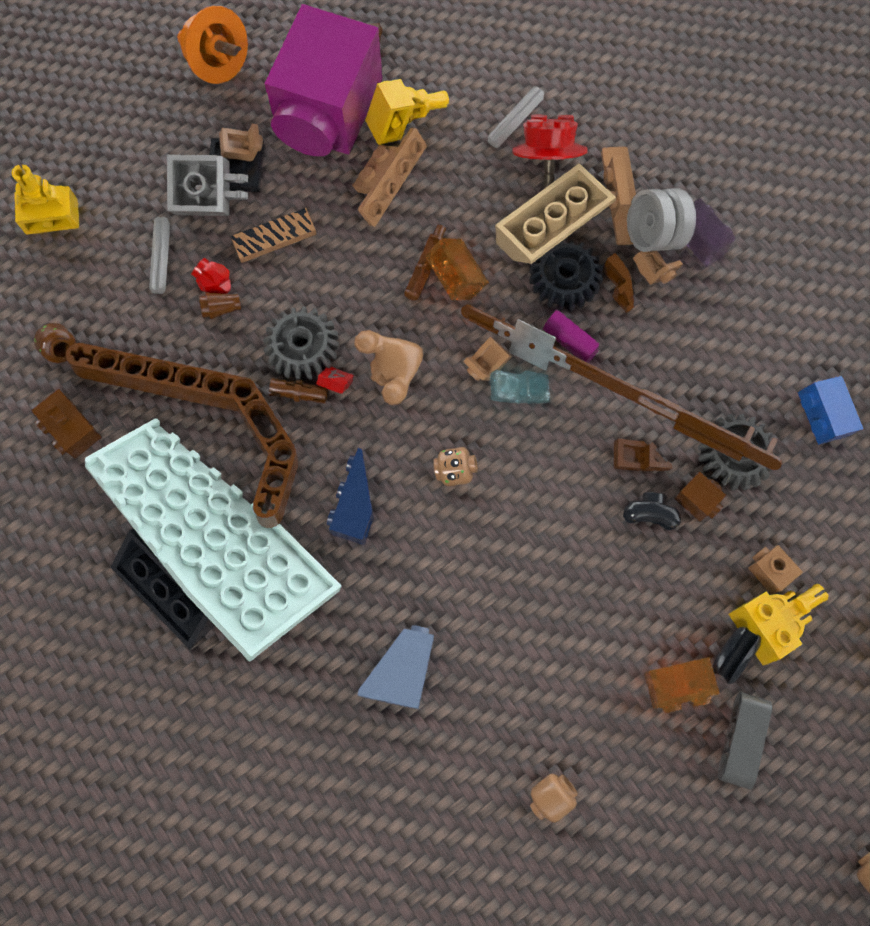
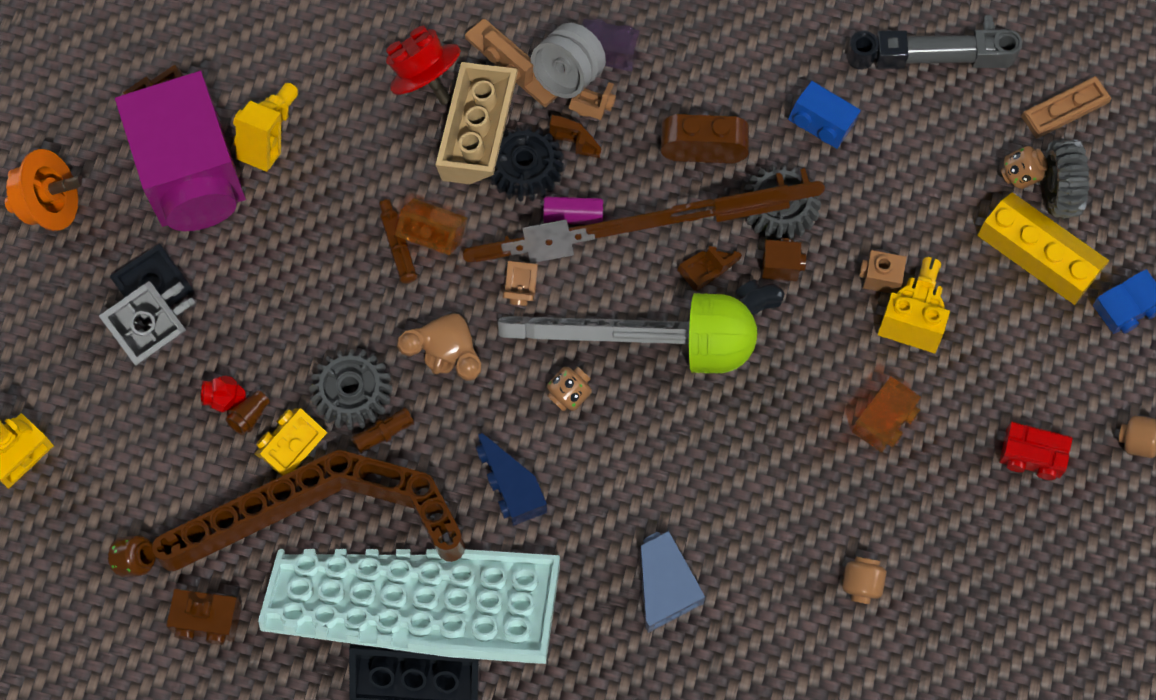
camera: 40 degrees left, 5 degrees down
light grey axle [149,217,170,294] -> none
medium nougat bracket [219,124,263,161] -> none
medium nougat tile [231,208,317,263] -> none
red tile [317,367,354,394] -> none
medium nougat bracket [352,128,427,227] -> none
light grey axle [488,86,544,148] -> none
clear light blue slope [490,370,550,403] -> none
black piece [712,626,762,684] -> none
dark grey beam [718,691,772,790] -> none
none -> yellow bracket [254,408,327,476]
none -> piece [498,293,757,373]
none -> reddish brown brick [661,114,749,164]
none -> red brick [999,421,1073,480]

